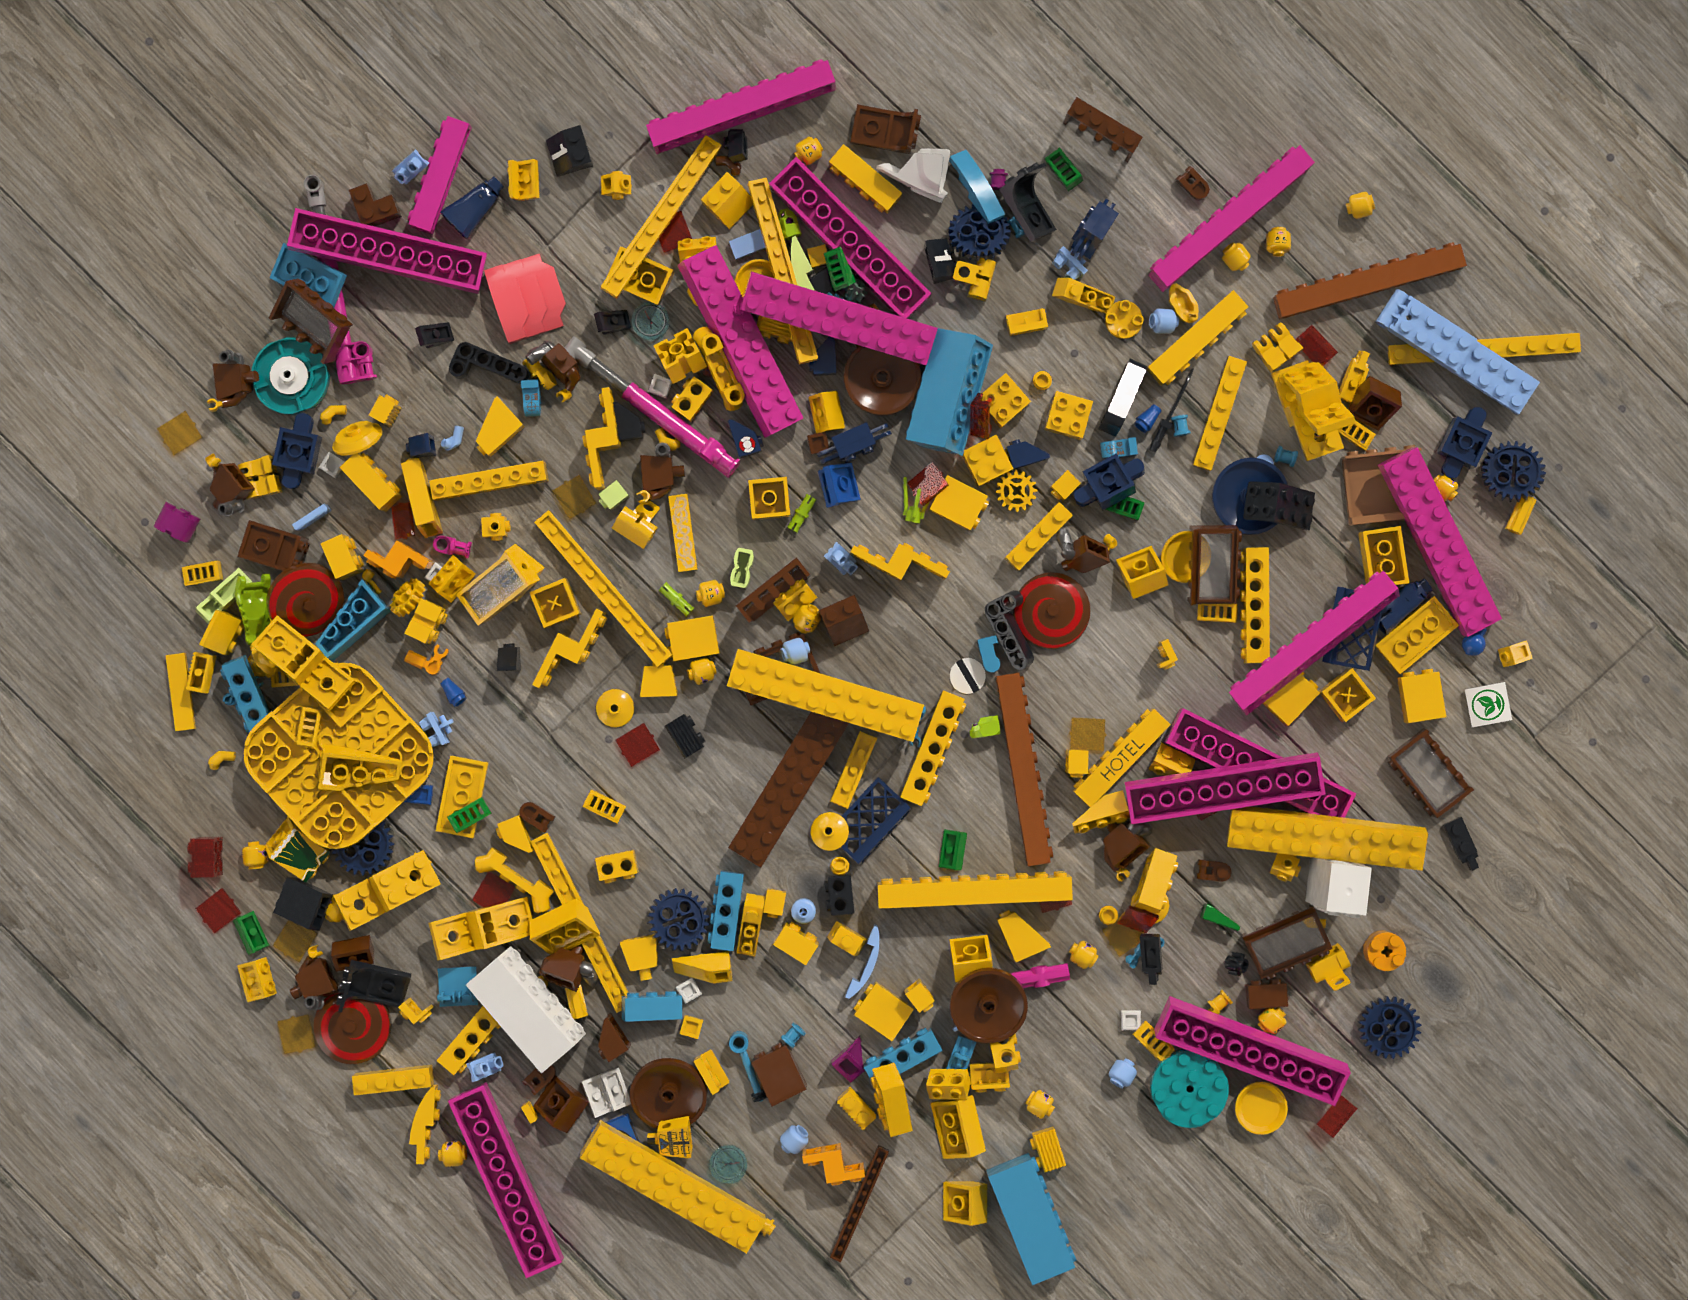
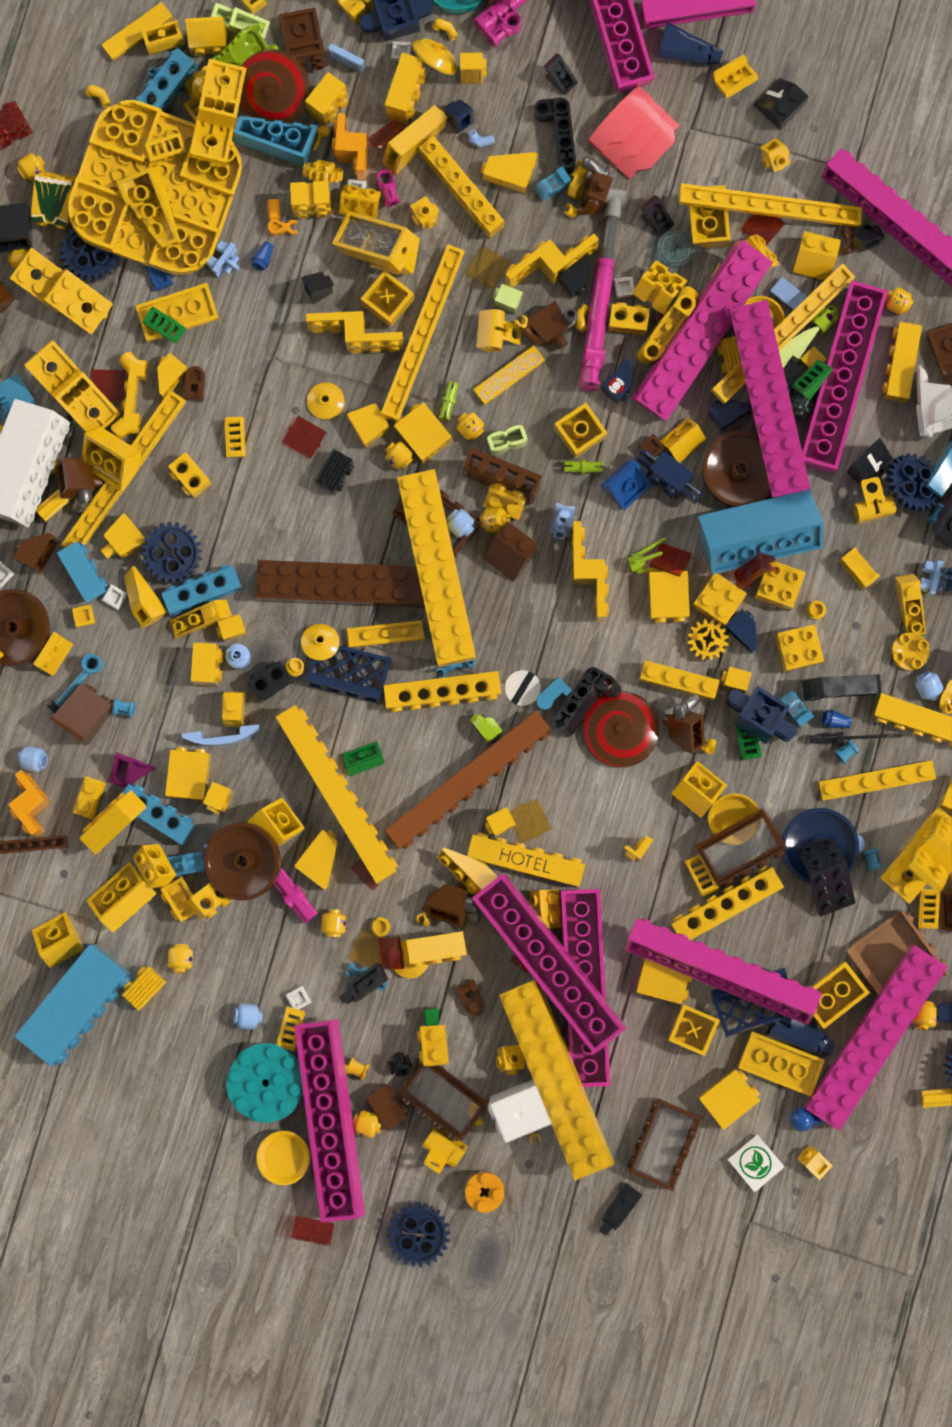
camera: 65 degrees right, 5 degrees down
none -> yellow bracket [417,1025,449,1067]

